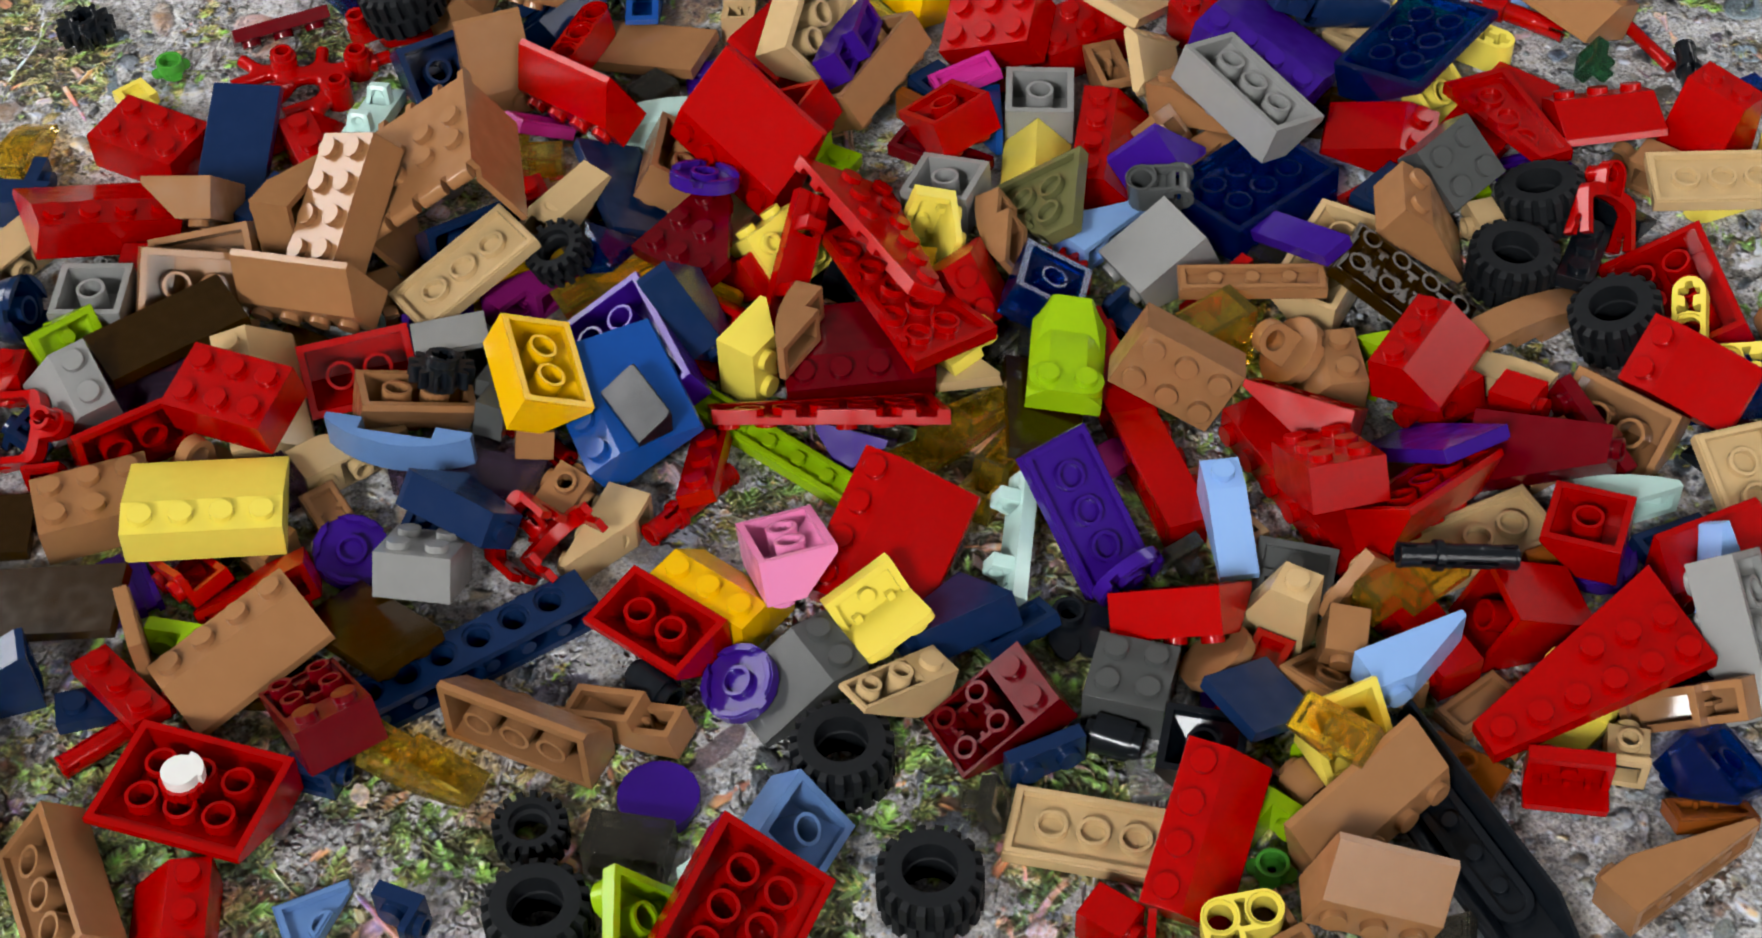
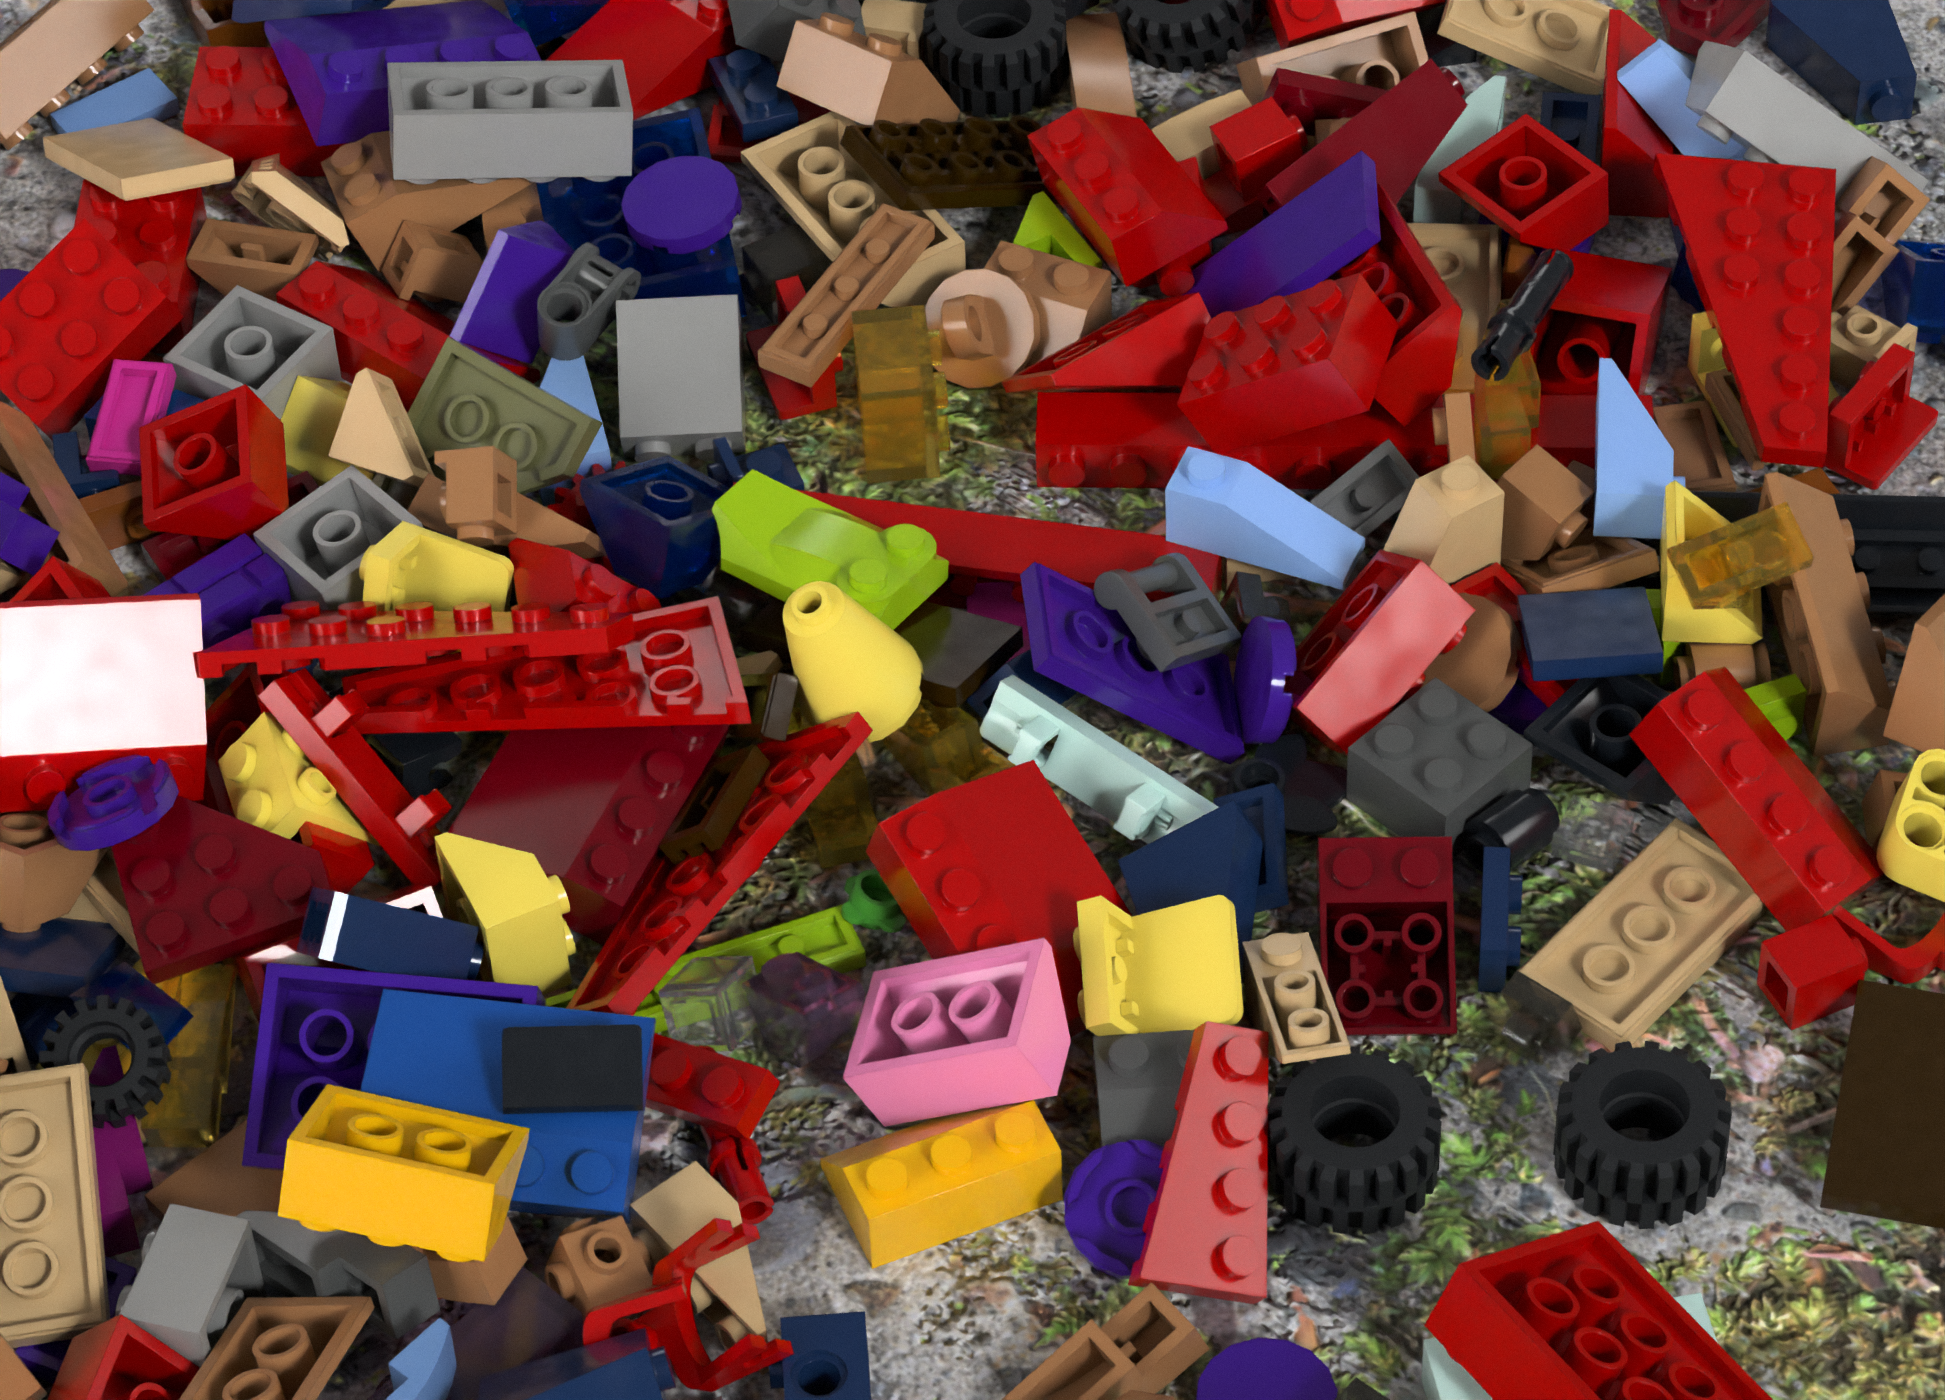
camera: 60 degrees left, 0 degrees up
black gear [407,347,476,395] -> none
red slope [583,565,733,681] -> none
black brick [625,659,685,706] -> none
medium blue slope [741,768,856,873] -> none
medium nougat slope [775,280,825,380] -> none
dark purple slope [815,425,897,471] -> none
medium nougat brick [1107,302,1246,432] -> none
bright green plate [1246,848,1298,890] -> none
dark purple tile [1250,210,1353,267] -> none
none -> dark purple brick [143,533,292,650]
none -> tan slope [328,367,434,488]
none -> medium nougat brick [434,446,517,546]
none -> dark purple tile [621,156,742,254]
none -> dark brown tile [658,744,771,865]
none -> clear panel [658,956,766,1052]
none -> dark brown tile [726,673,799,743]
none -> slope [742,952,865,1068]
none -> light yellow cone [783,581,924,743]
none -> dark grey plate [1094,553,1242,673]
none -> wing [1128,1021,1269,1304]

